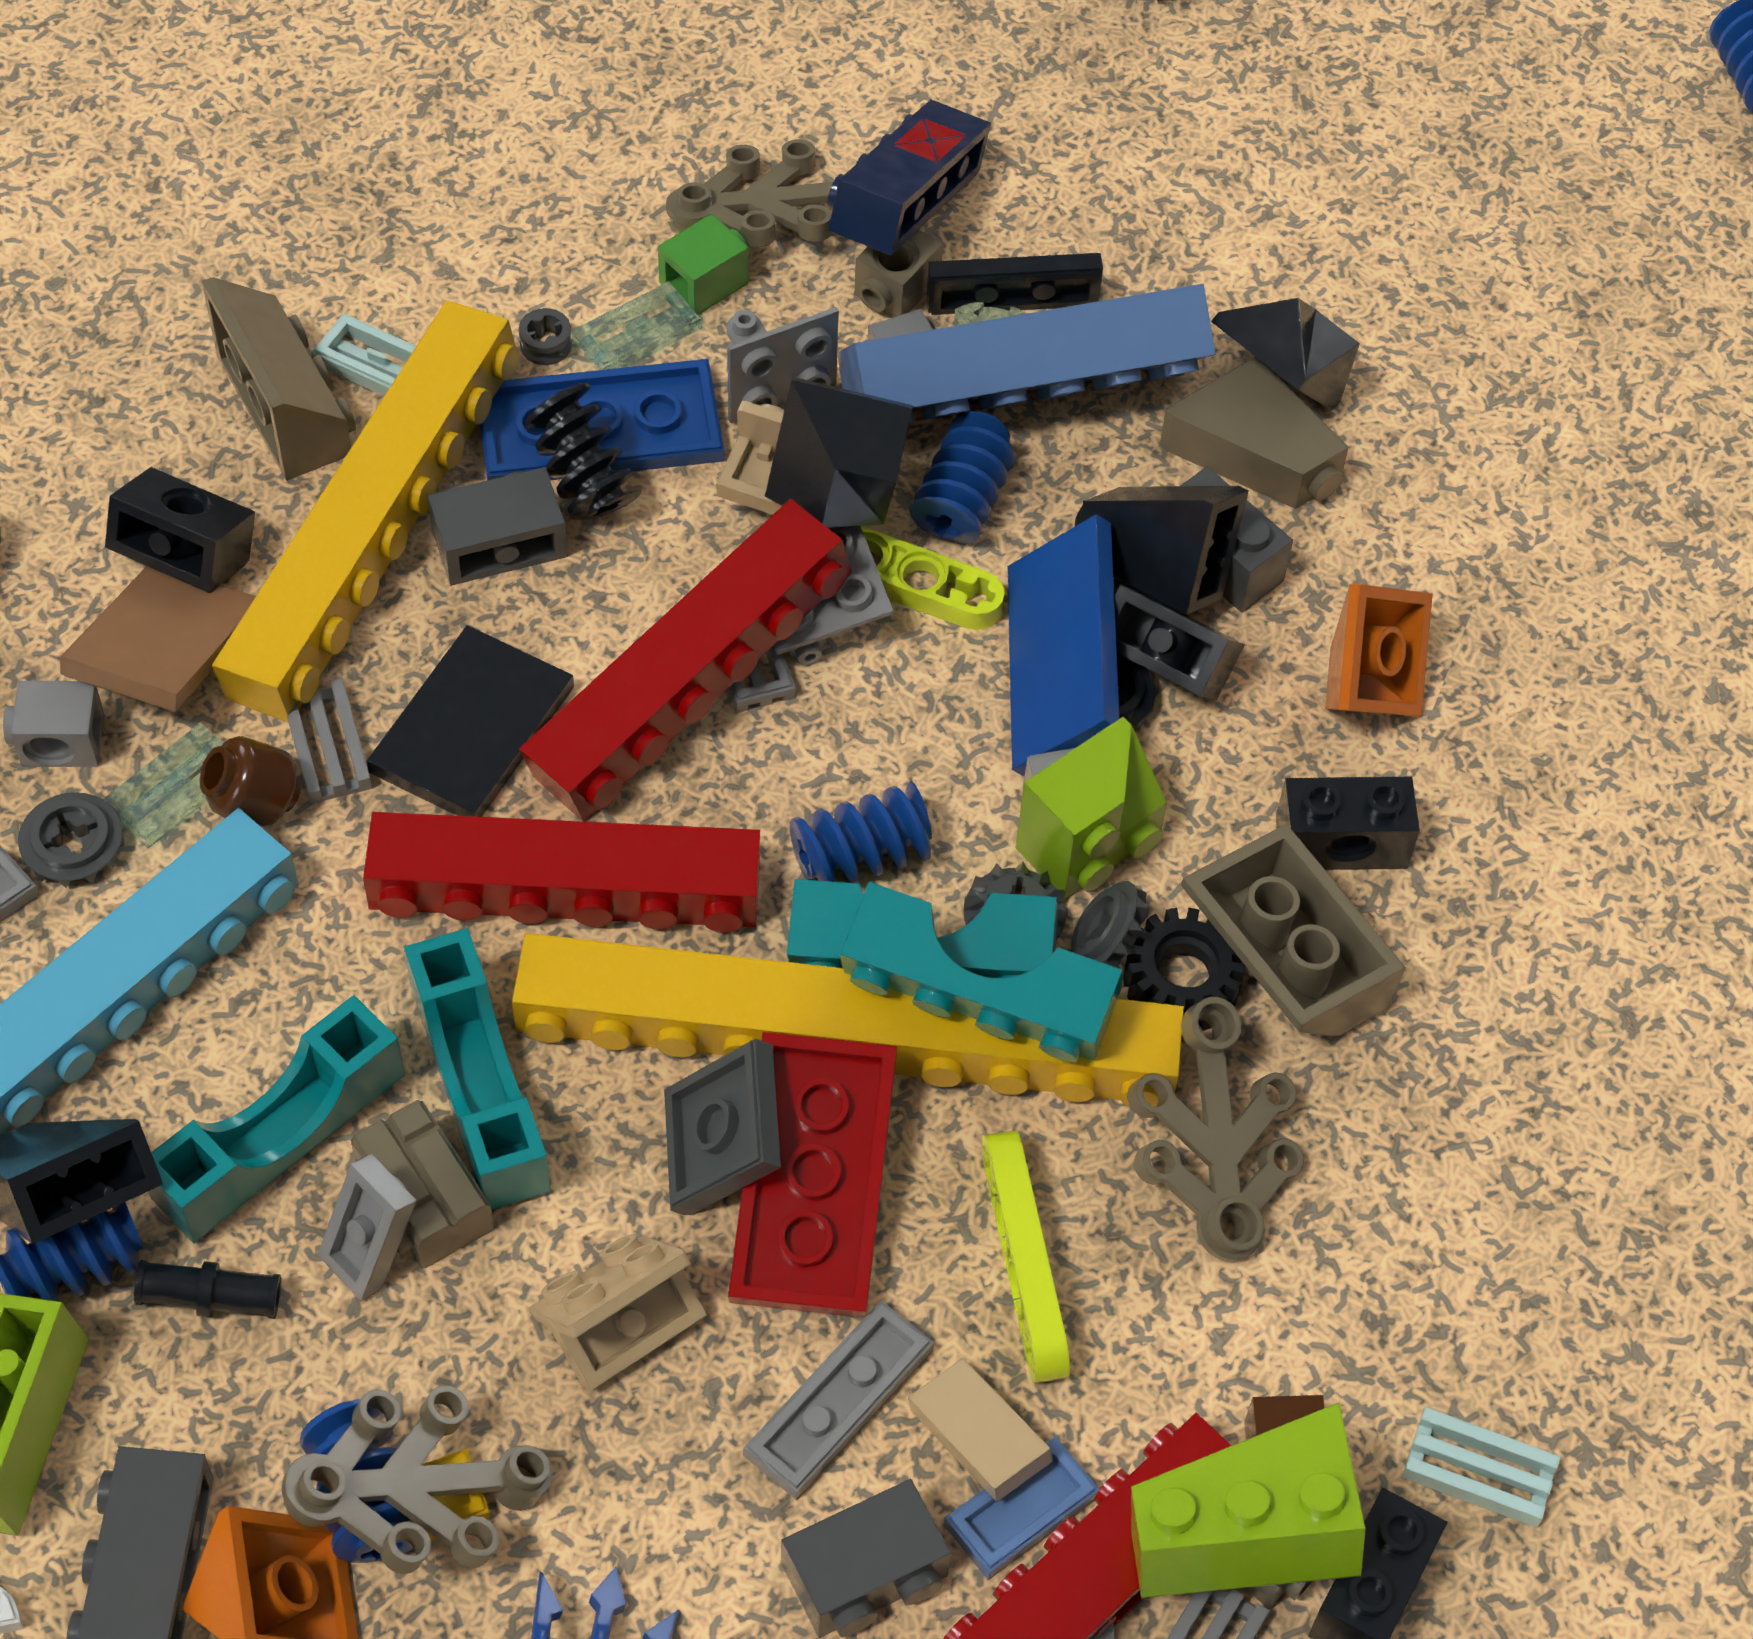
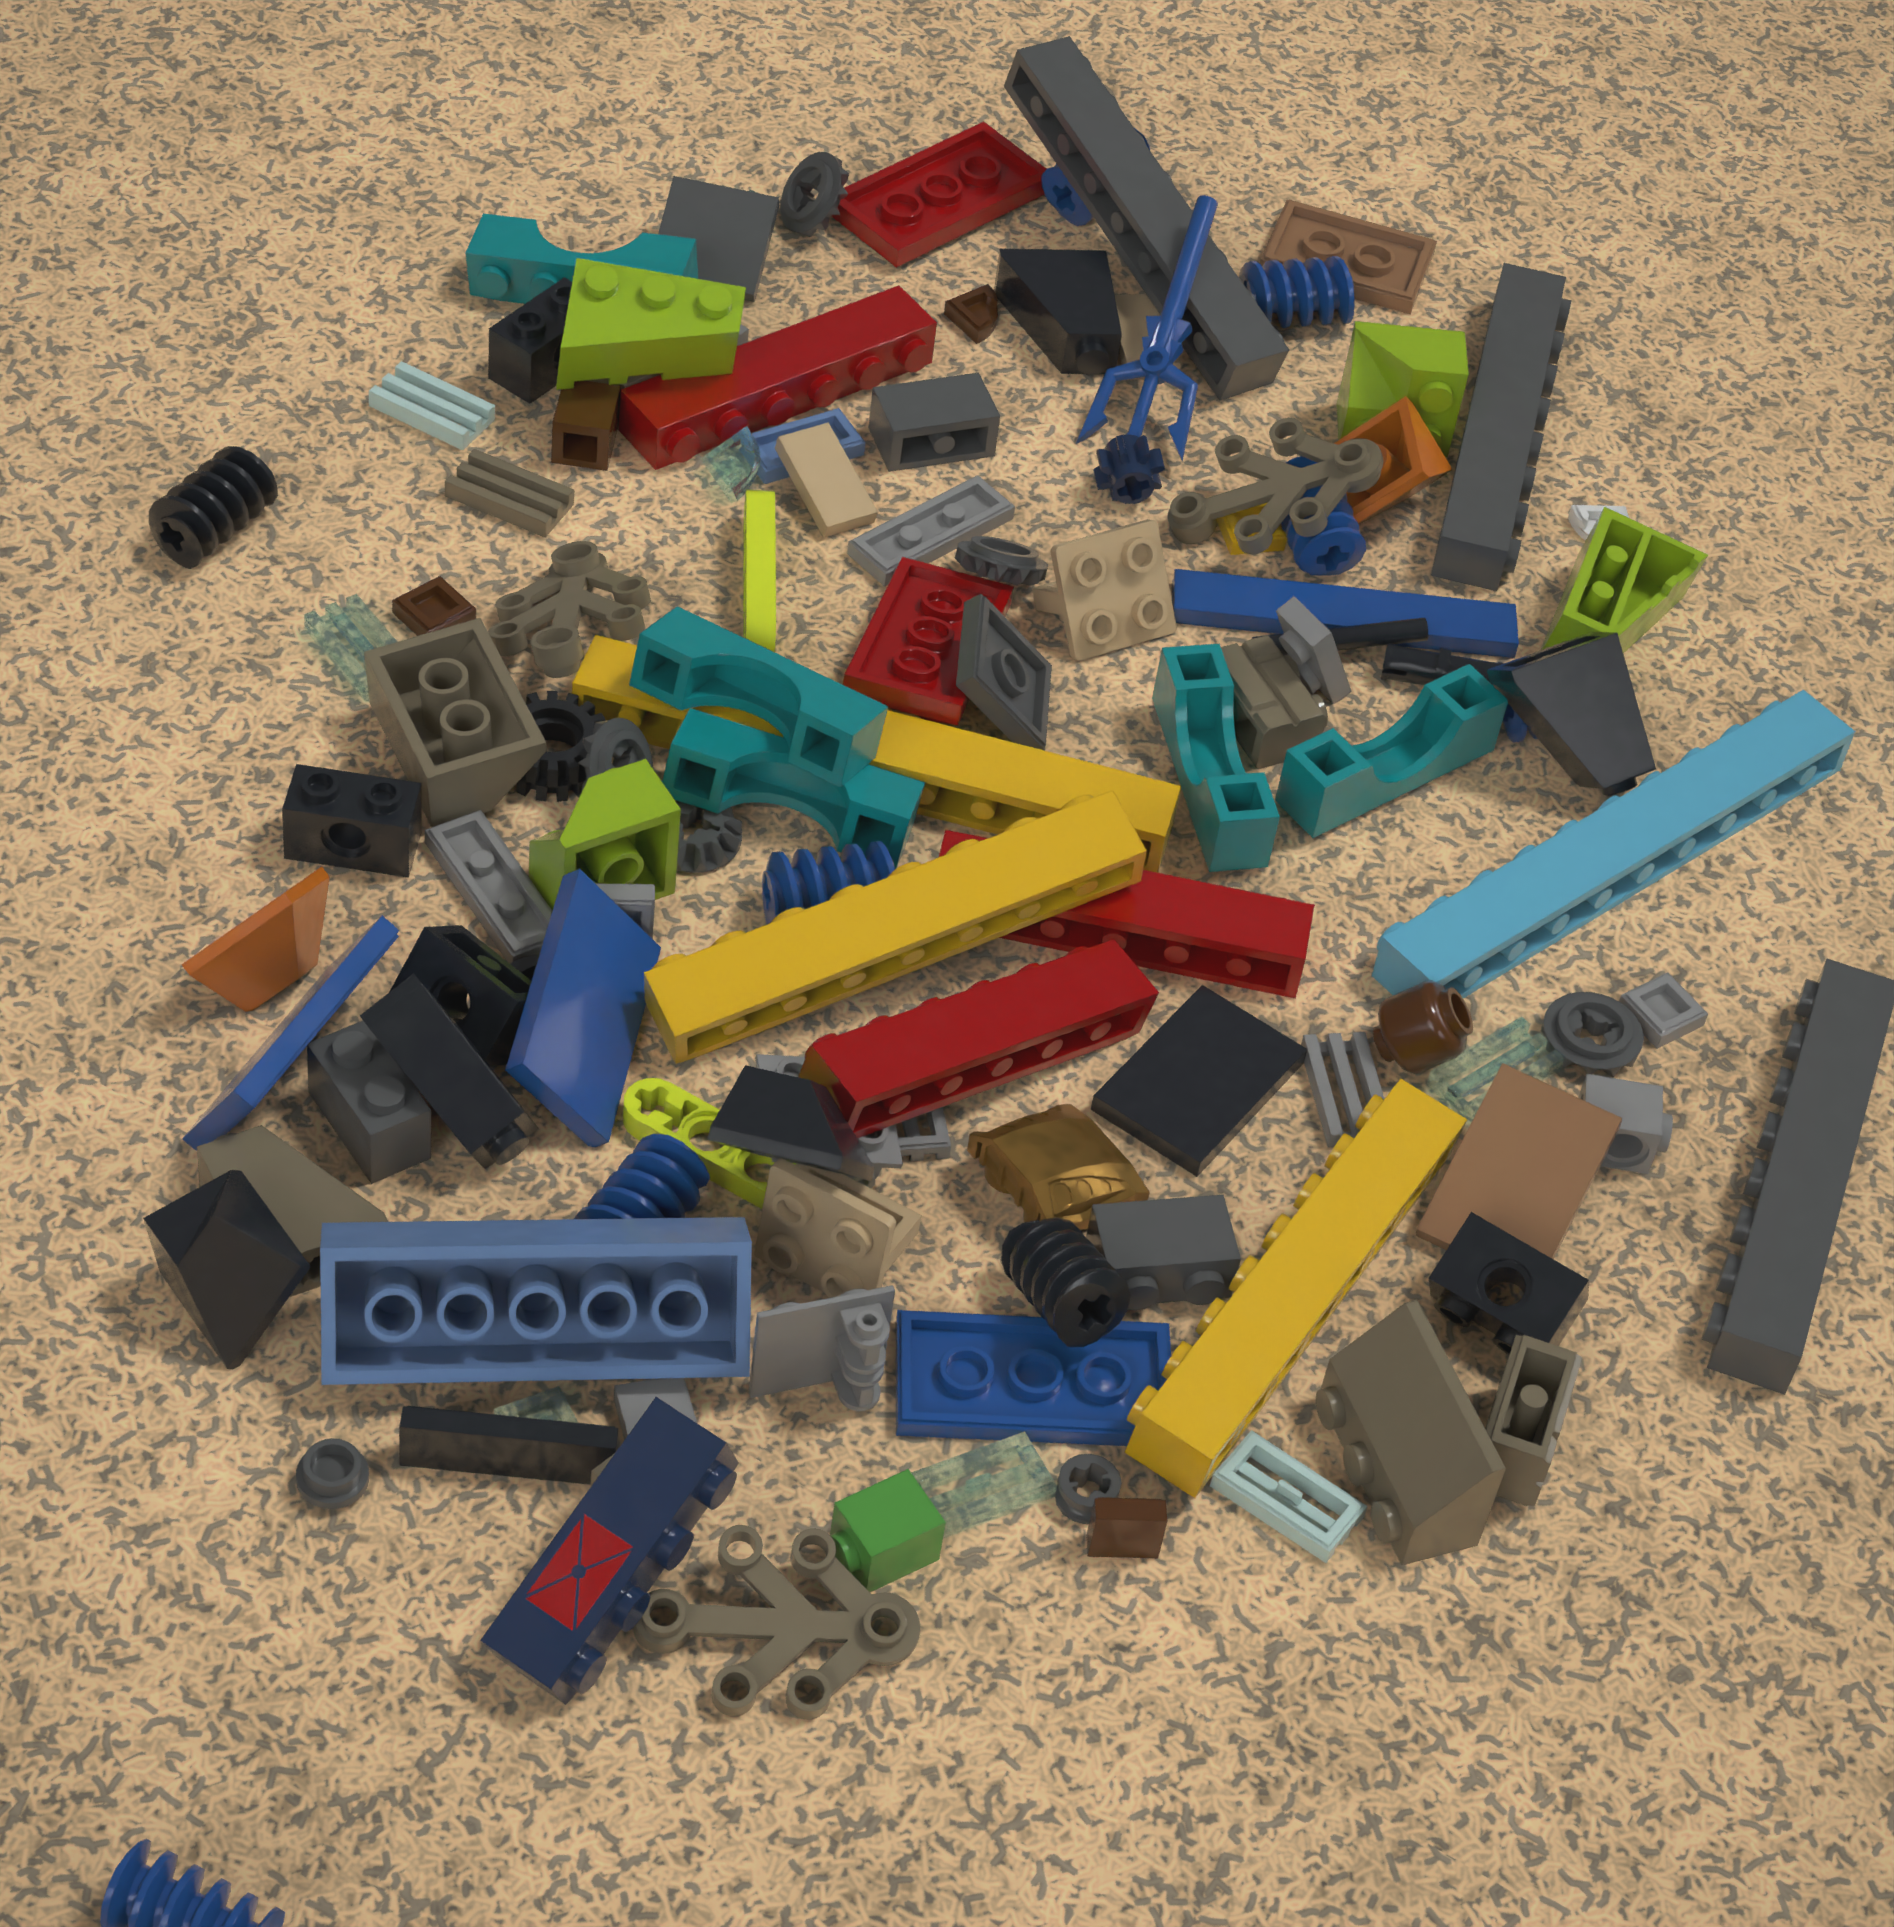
camera: 175 degrees left, 10 degrees down
none -> black piece [149,446,278,569]
none -> blue tile [182,915,399,1151]
none -> dark grey plate [296,1438,369,1509]
none -> clear light blue tile [304,594,397,703]
none -> reddish brown tile [392,576,476,636]
none -> light grey tile [425,810,552,963]
none -> dark tan tile [445,449,575,538]
none -> yellow brick [644,790,1147,1064]
none -> clear light blue tile [700,426,761,503]
none -> dark grey gear [955,536,1048,586]
none -> pearl gold slope [967,1104,1150,1230]
none -> reddish brown tile [1086,1497,1168,1559]
none -> dark blue gear [1093,434,1165,504]
none -> blue tile [1172,569,1519,658]
none -> black bar [1252,617,1428,656]
none -> dark tan brick [1485,1335,1582,1506]

